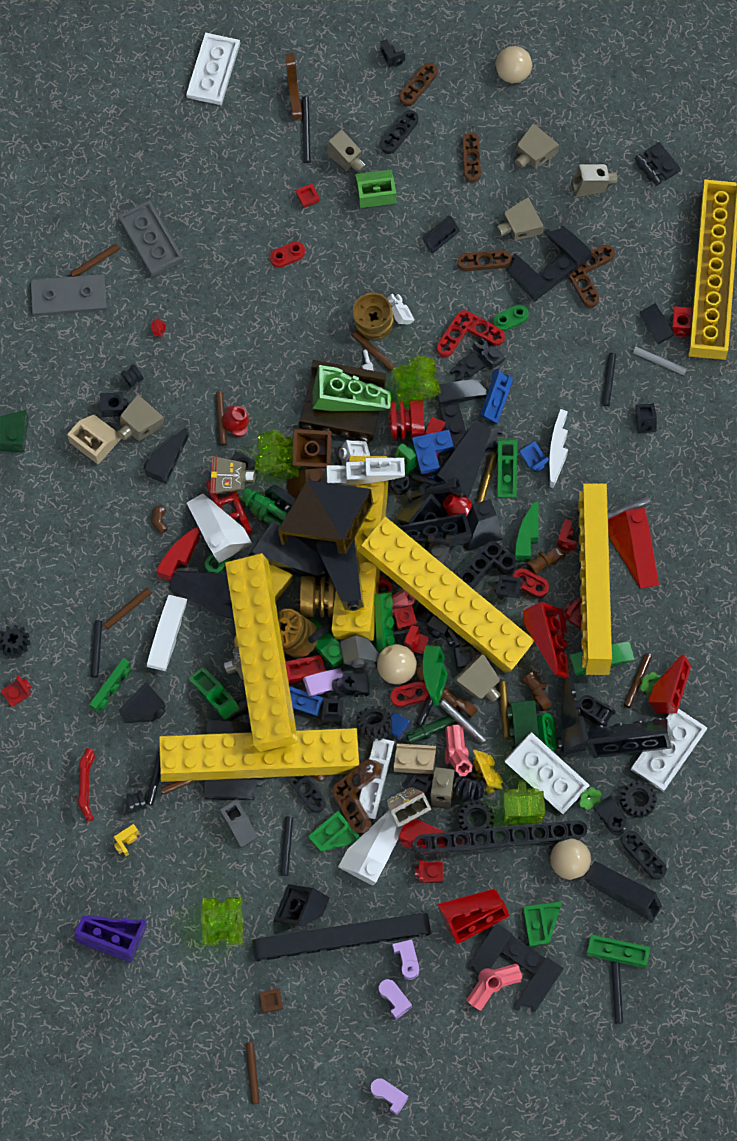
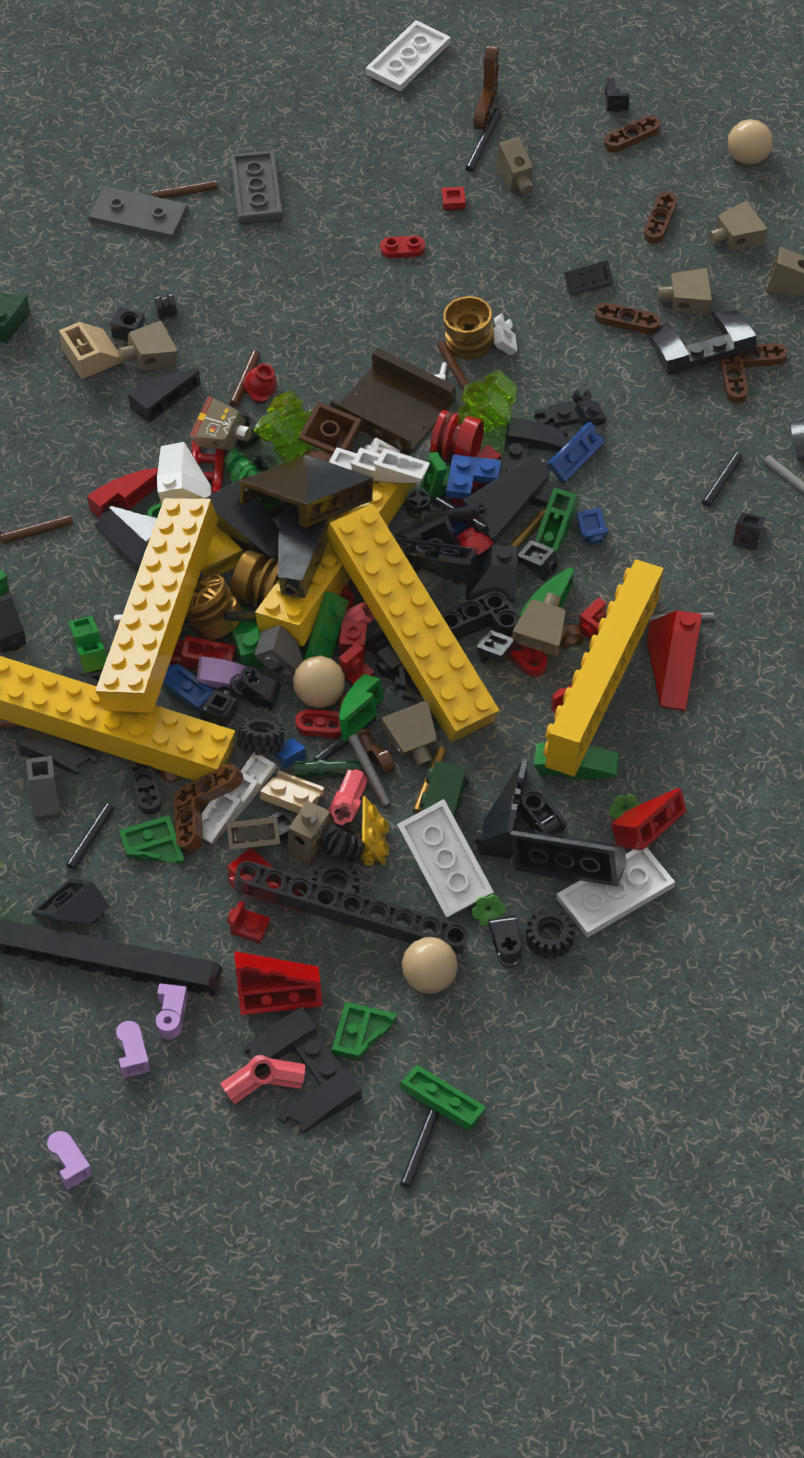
camera: 20 degrees right, 15 degrees down
white slope [147,595,187,671] -> none
red plate [151,318,166,337] -> none
reddish brown arm [151,506,168,534] -> none
bright green wedge [313,365,391,411] -> none
white wedge [338,810,404,885] -> none
bright green slope [355,170,396,208] -> none
black beam [381,110,418,154] -> none
red beam [437,310,505,358] -> none
green plate [493,305,529,332] -> none
clear neon green brick [503,781,545,825] -> none
red wedge [522,602,569,678] -> none
reddish brown connector [522,671,551,711] -> none
green plate [537,713,557,751] -> none
white slope [549,409,568,488] -> none
black slope [585,861,662,923] -> none
black beam [621,831,667,880] -> none
reddish brown bar [624,653,652,708] -> none
none -> dark tan torso [513,593,566,657]
none -> black bracket [517,540,558,581]

